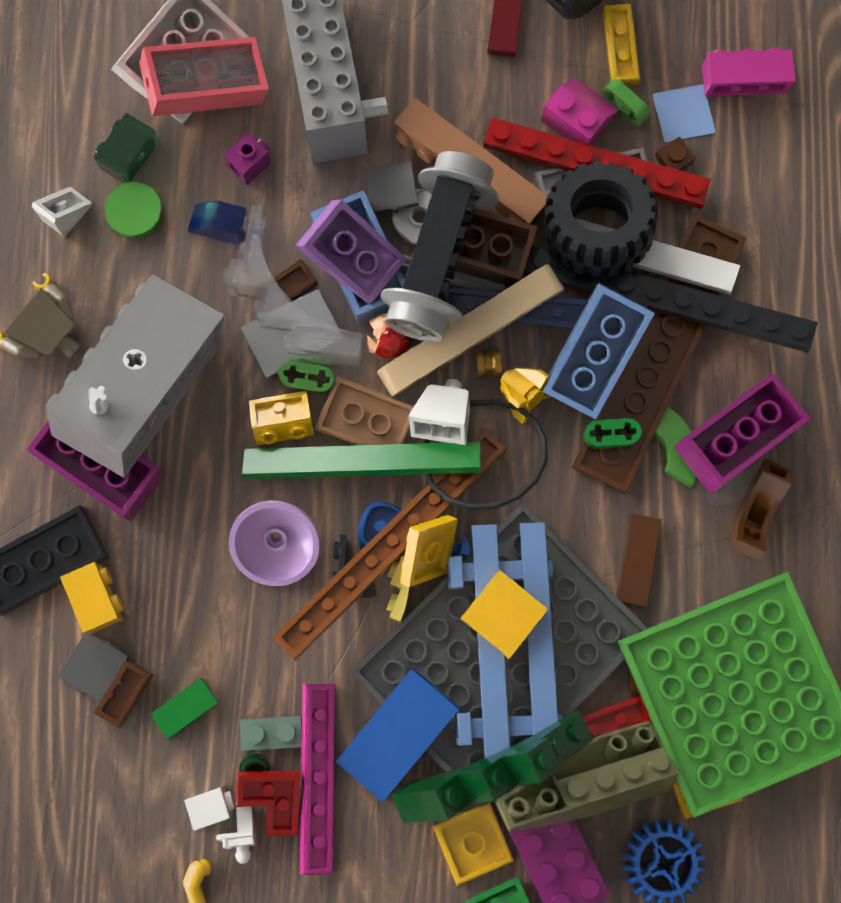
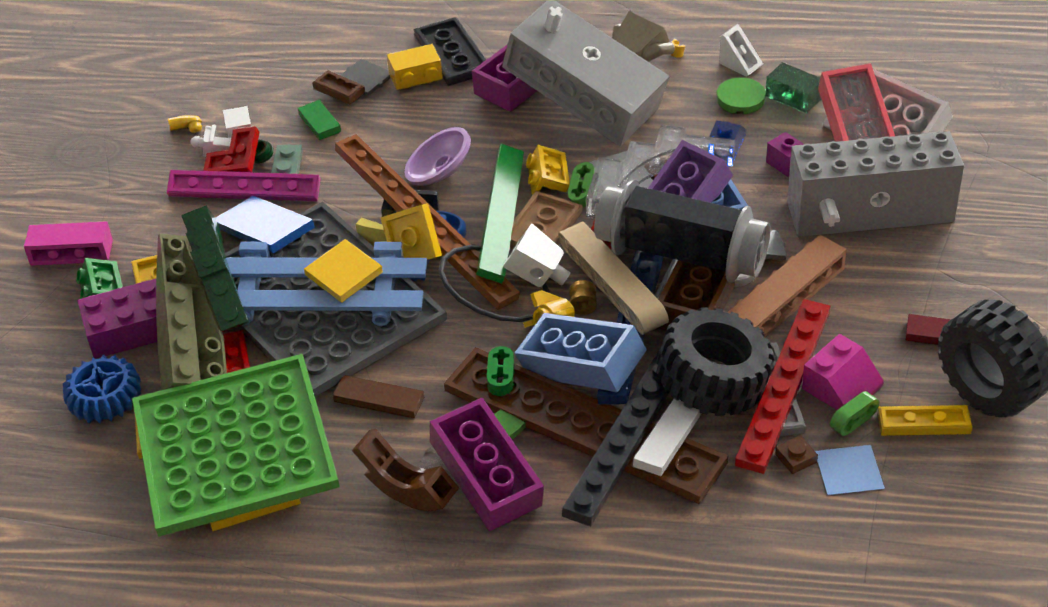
camera: 100 degrees right, 35 degrees down
dark pink brick [702,48,796,97] -> none

